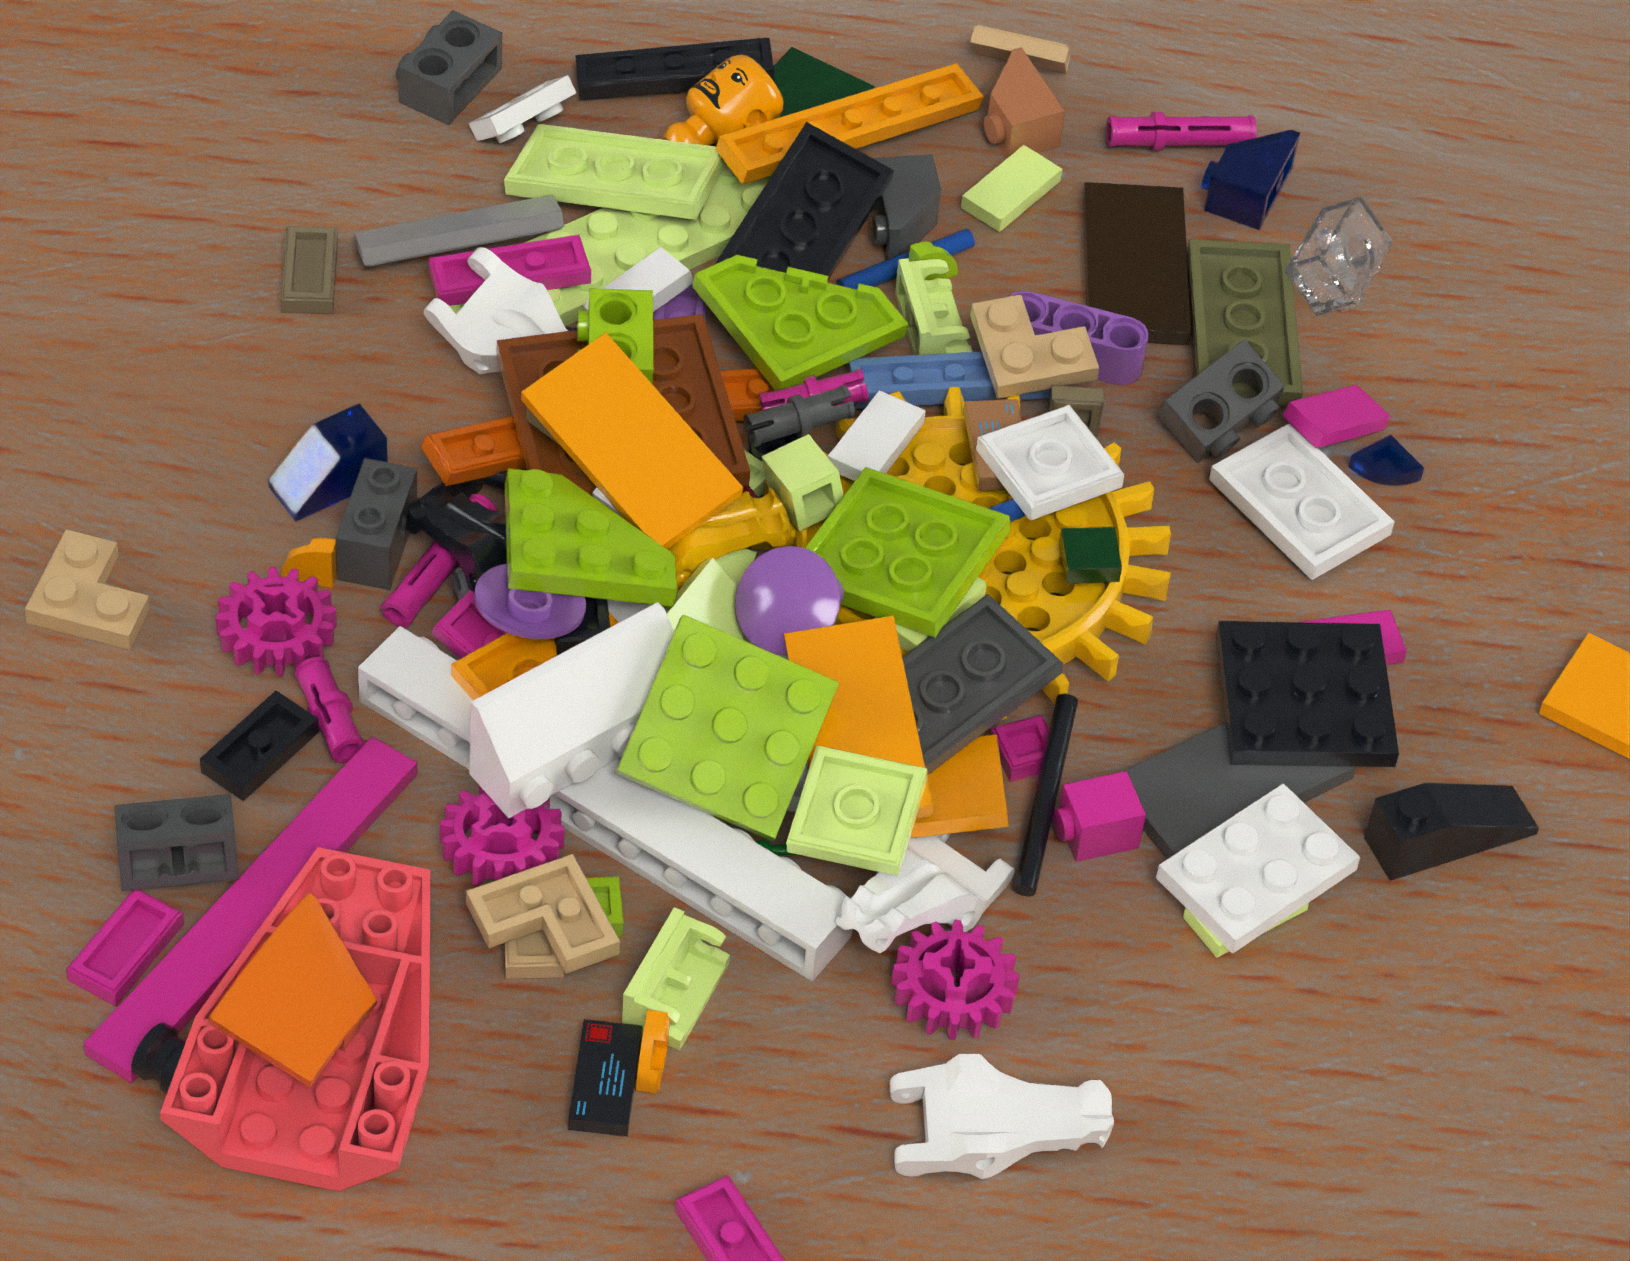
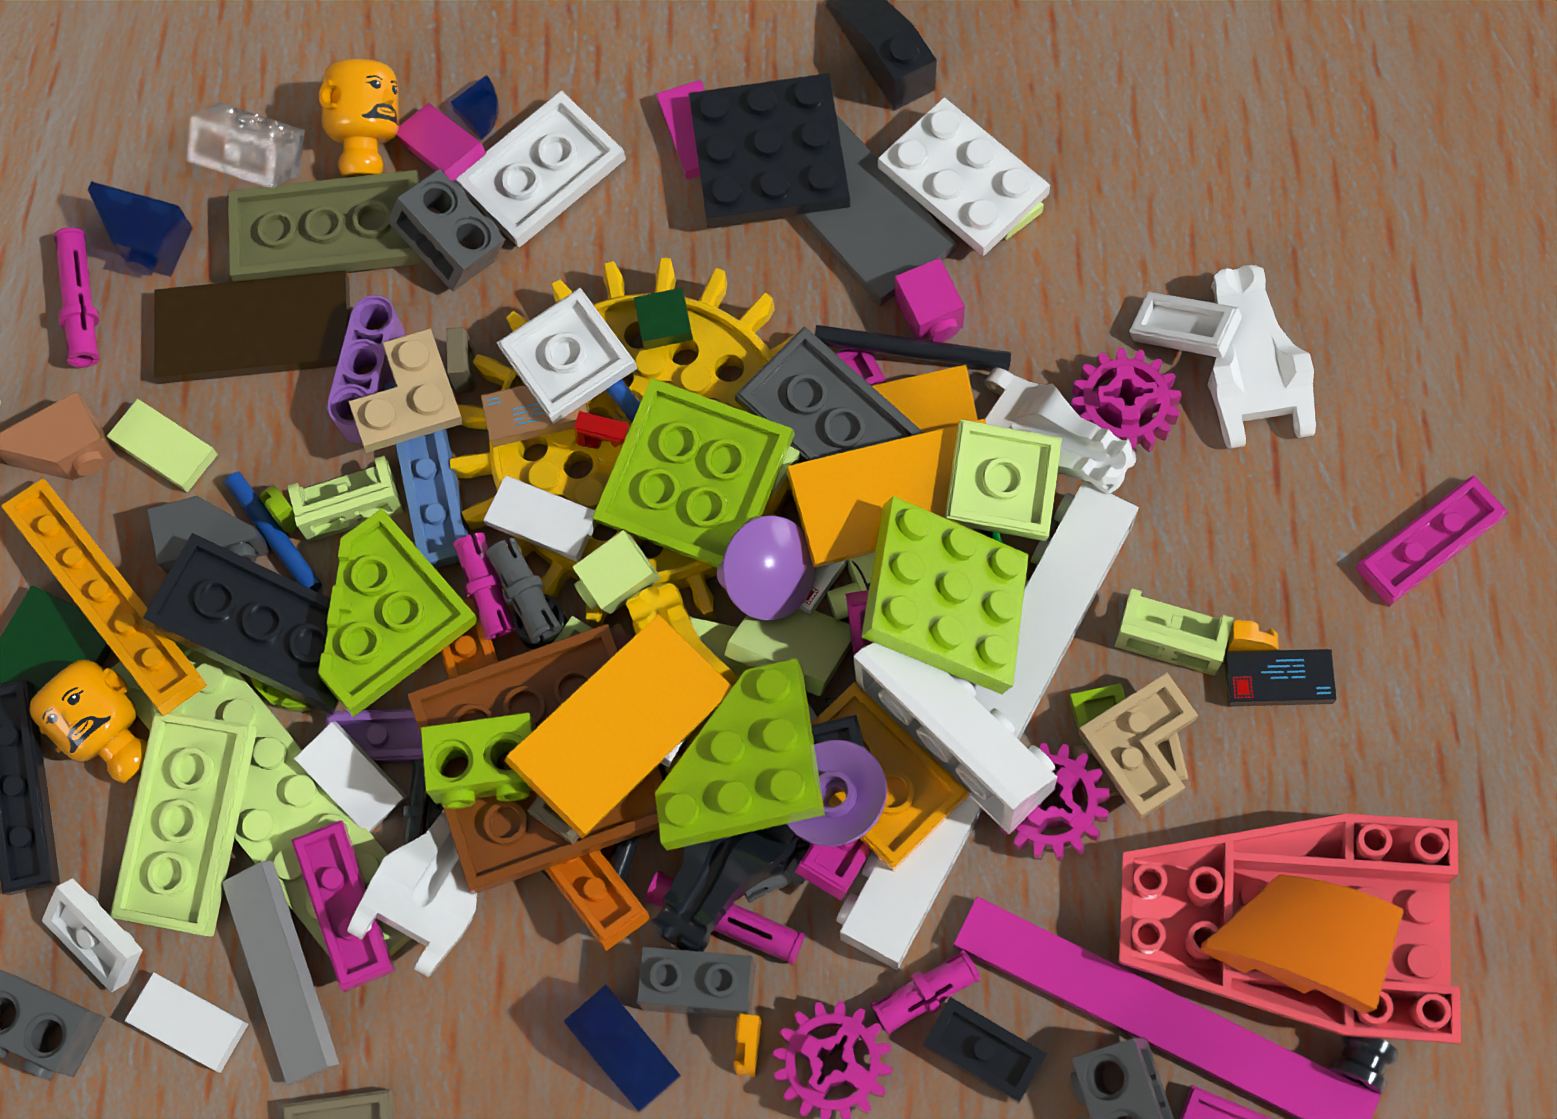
camera: 85 degrees left, 20 degrees up
none -> white tile [125,972,249,1073]
none -> light orange piece [319,59,399,178]
none -> red tile [574,411,629,449]
none -> white tile [1129,292,1242,358]

